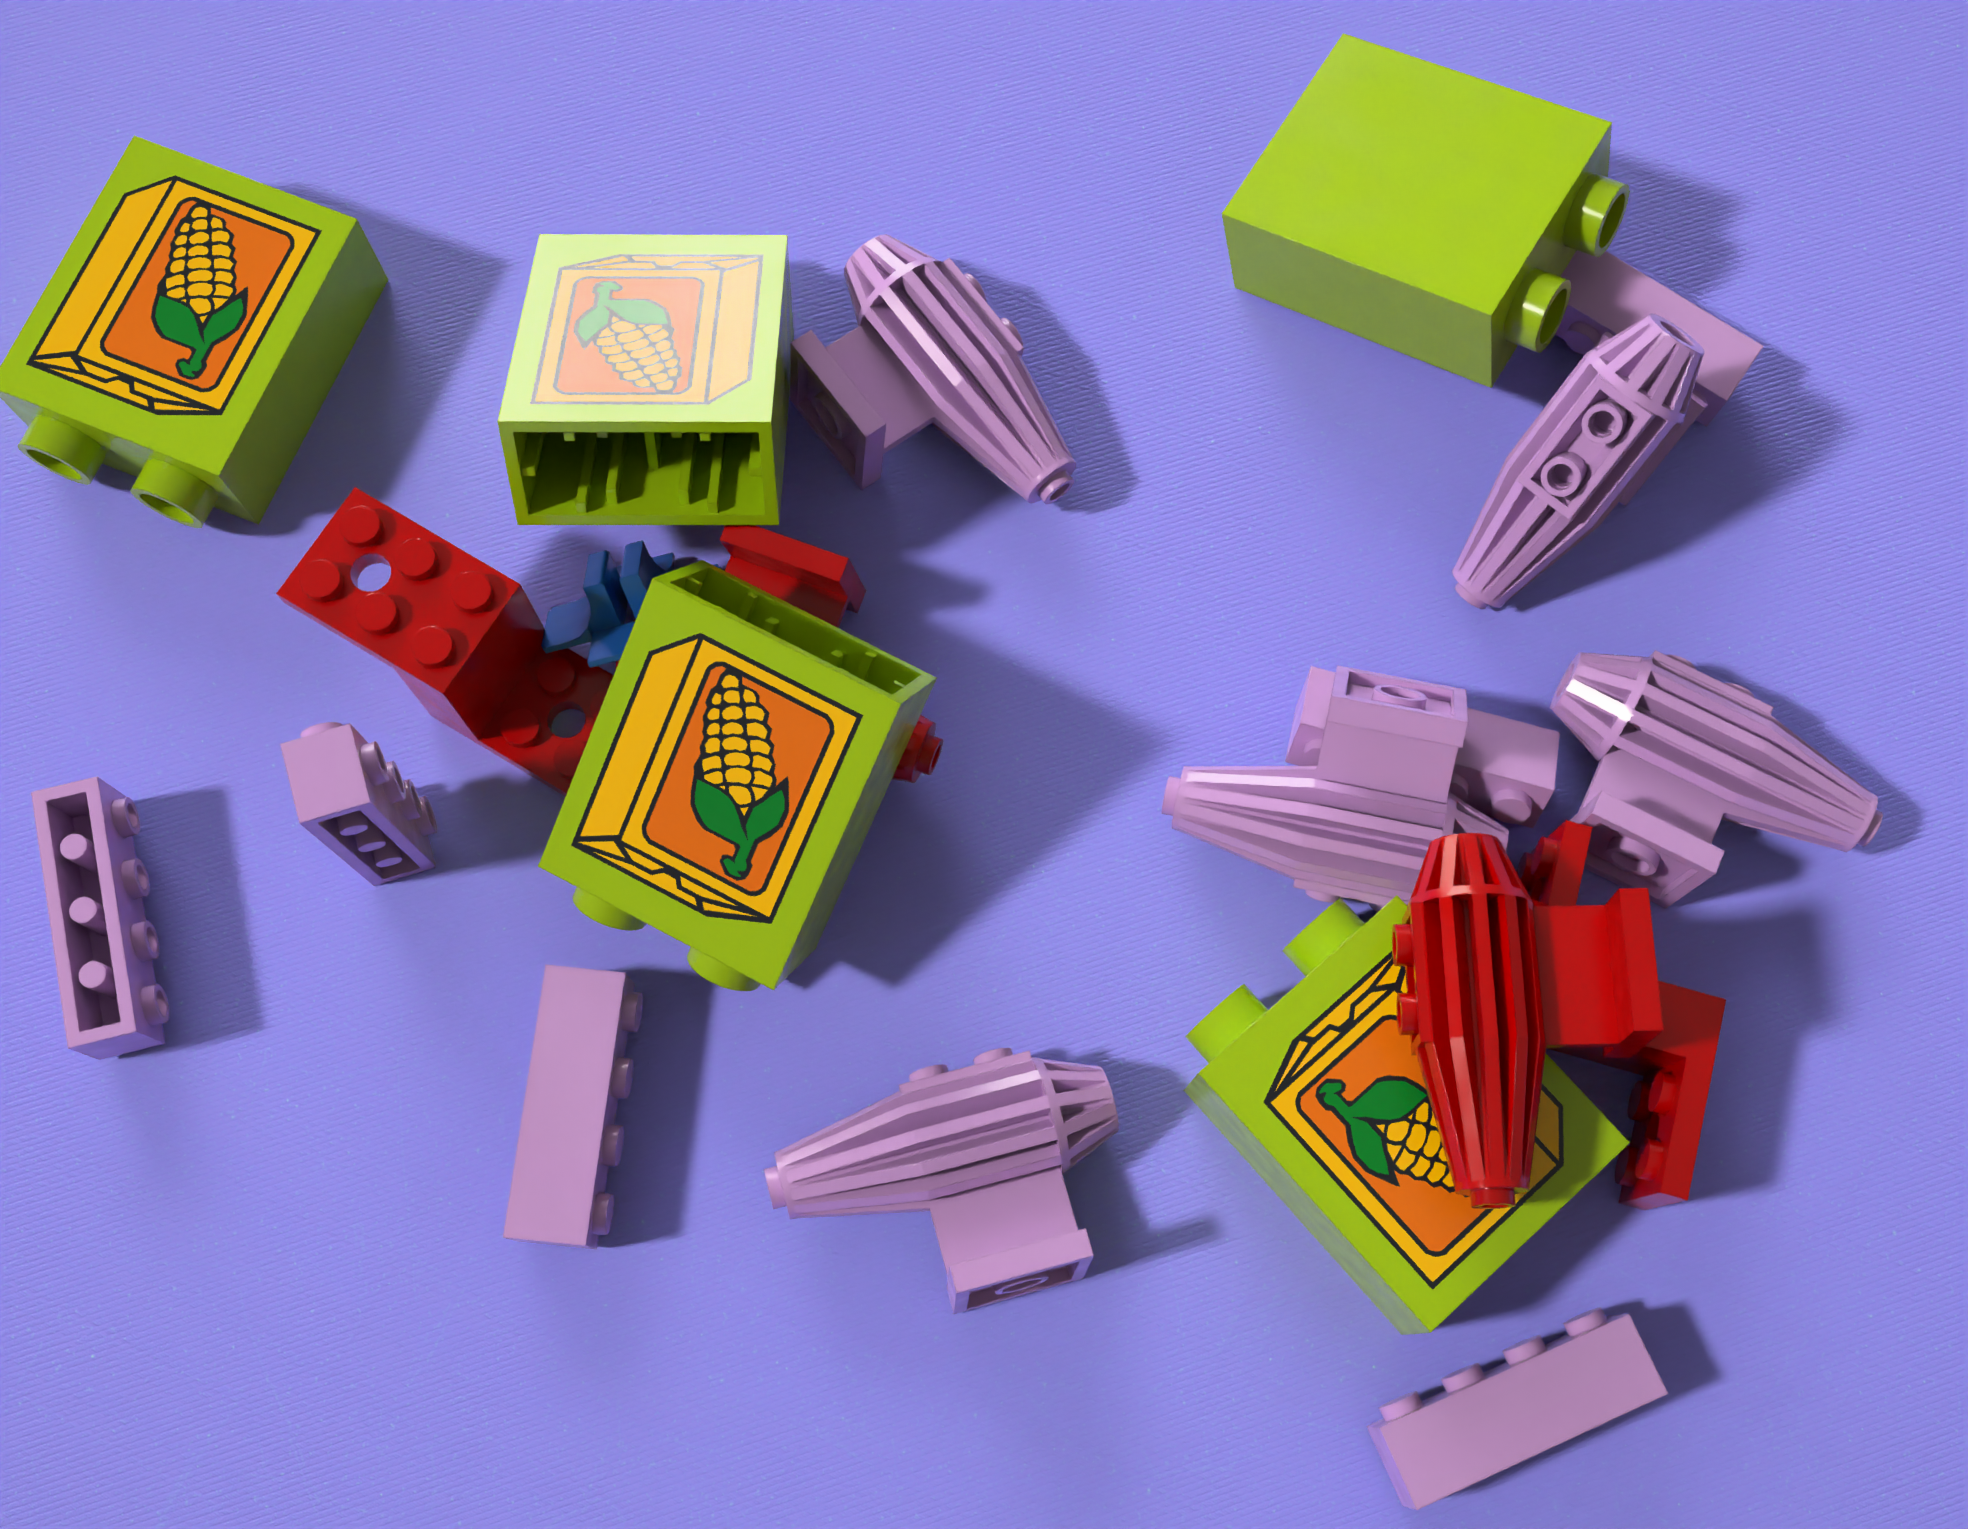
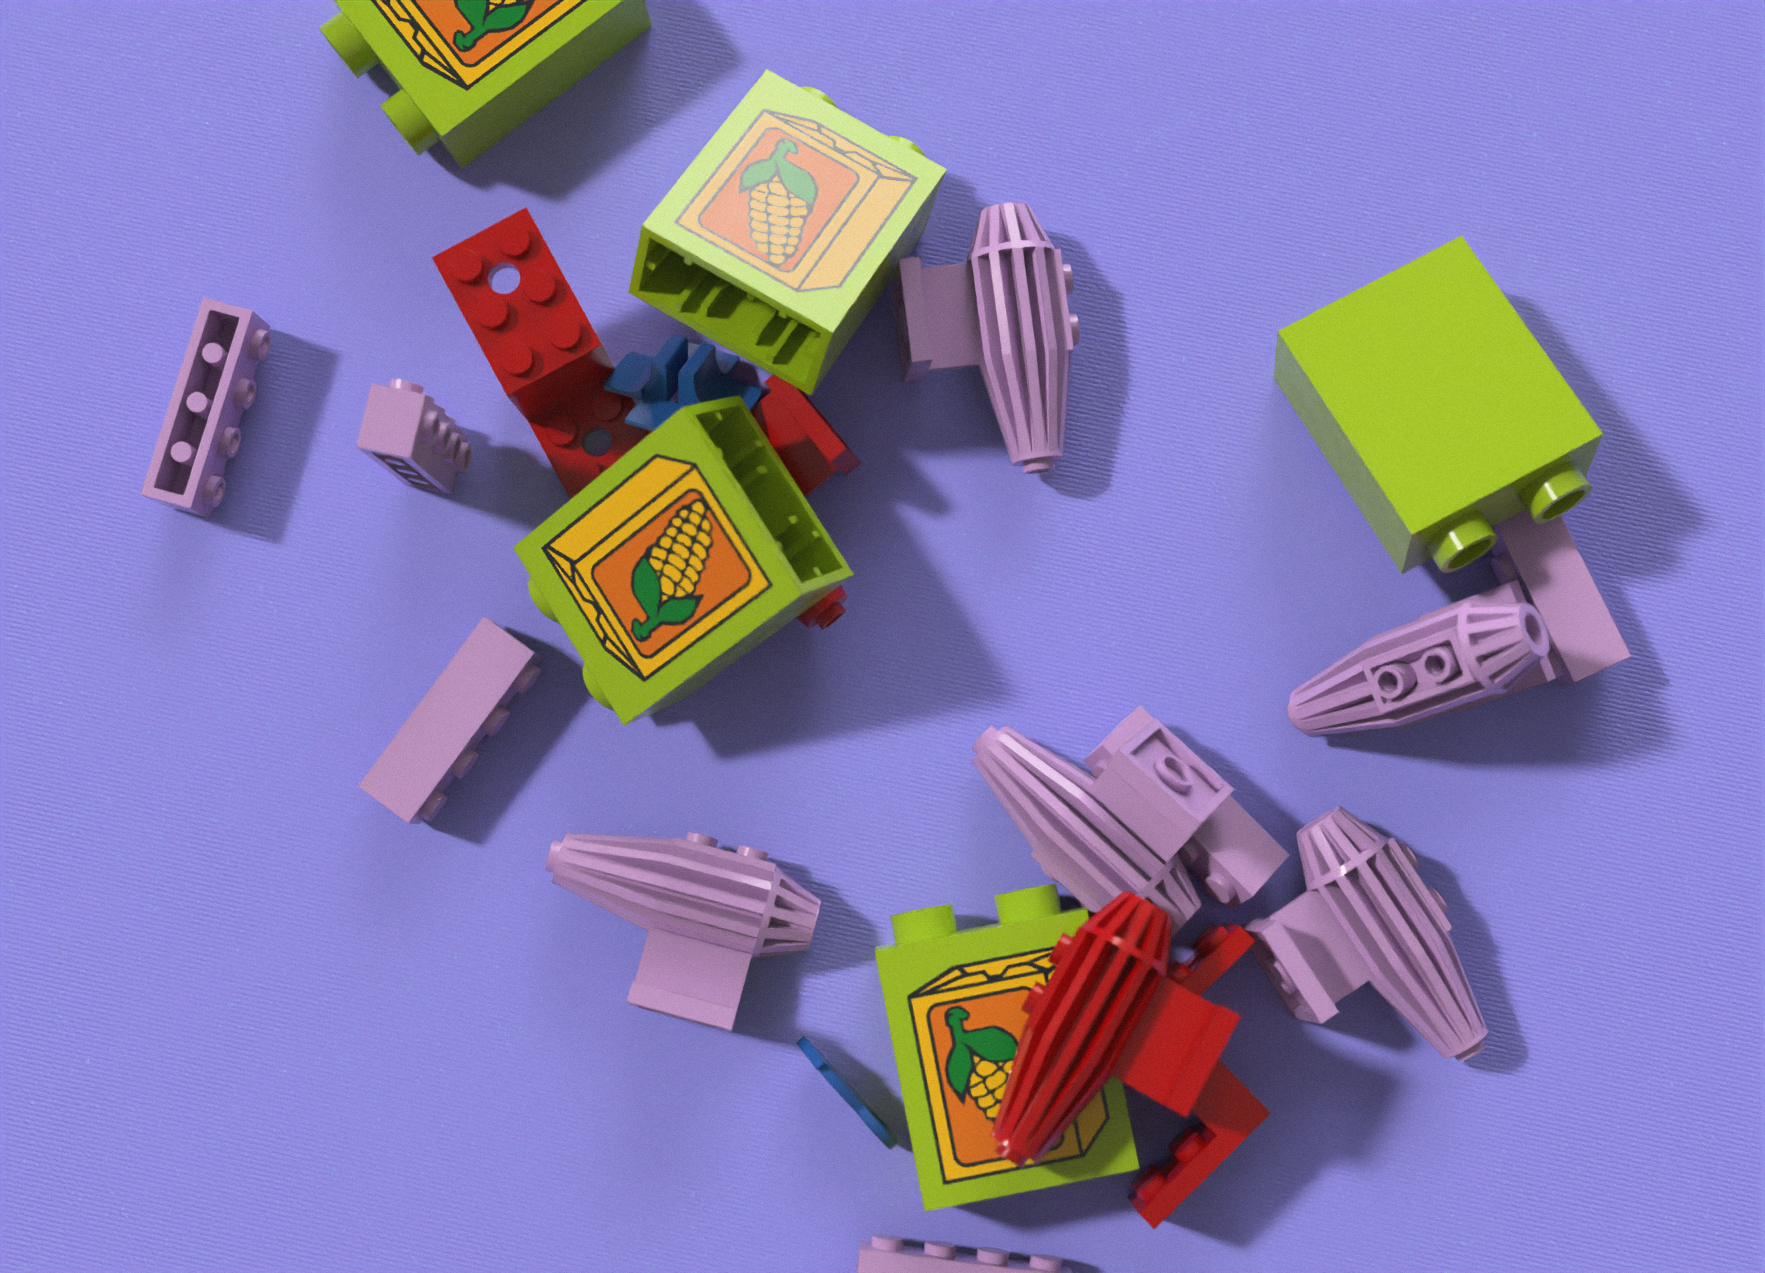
camera: 35 degrees right, 10 degrees up
none -> blue brick [796,1036,899,1150]

